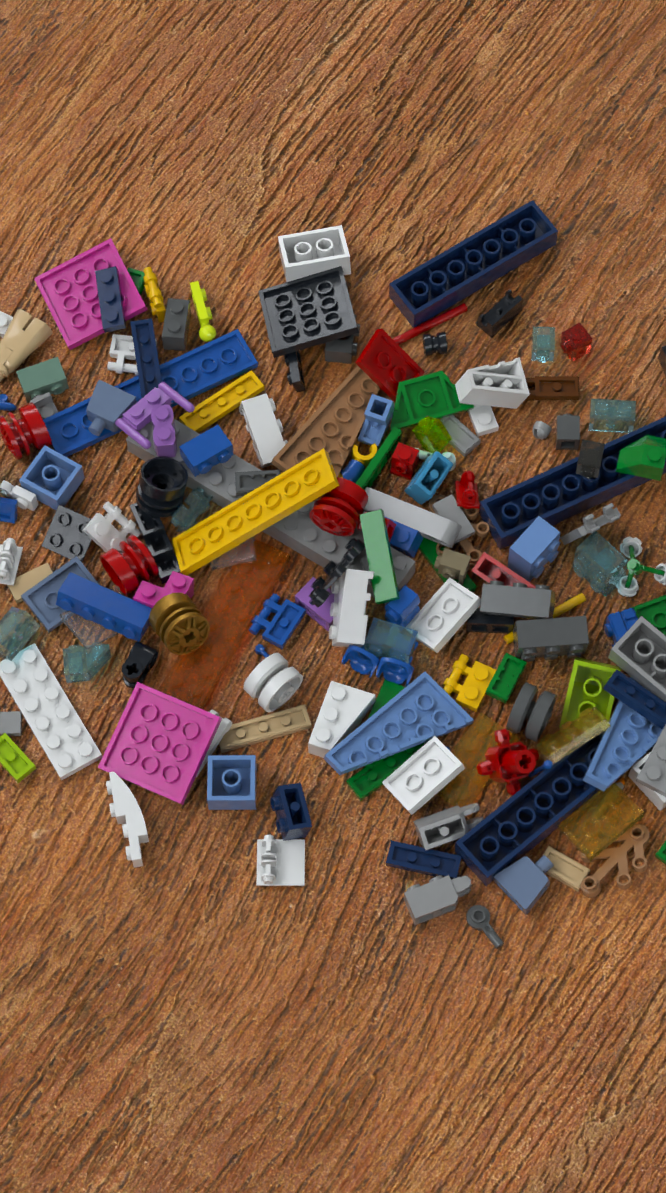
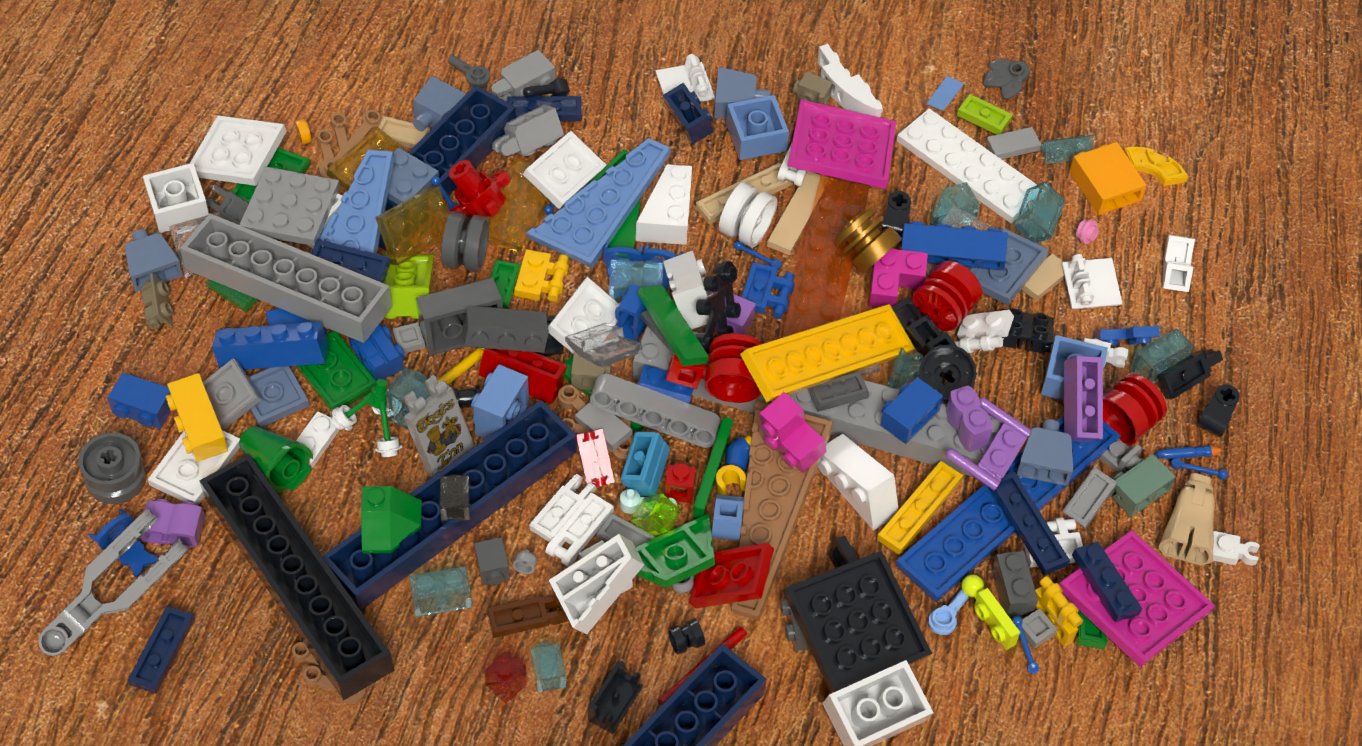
camera: 160 degrees right, 10 degrees down
none -> light orange tile [295,119,312,145]
none -> sand blue plate [387,147,439,210]
none -> light grey tile [392,322,425,353]
none -> black bush [452,385,481,409]
none -> black piece [523,78,570,98]
none -> white hinge [530,474,596,542]
none -> white plate [545,493,614,567]
none -> clear slope [565,323,642,367]
none -> sand blue torso [714,67,770,119]
none -> dark pink brick [760,392,827,473]
none -> tan tile [767,171,831,255]
none -> dark tan brick [793,72,833,105]
none -> medium blue sticker [926,75,964,111]
none -> light blue plate [928,589,969,635]
none -> blue hinge [1012,616,1039,674]
none -> light grey plate [1022,608,1058,649]
none -> light grey tile [1062,467,1118,528]
none -> medium lavender brick [1064,356,1103,443]

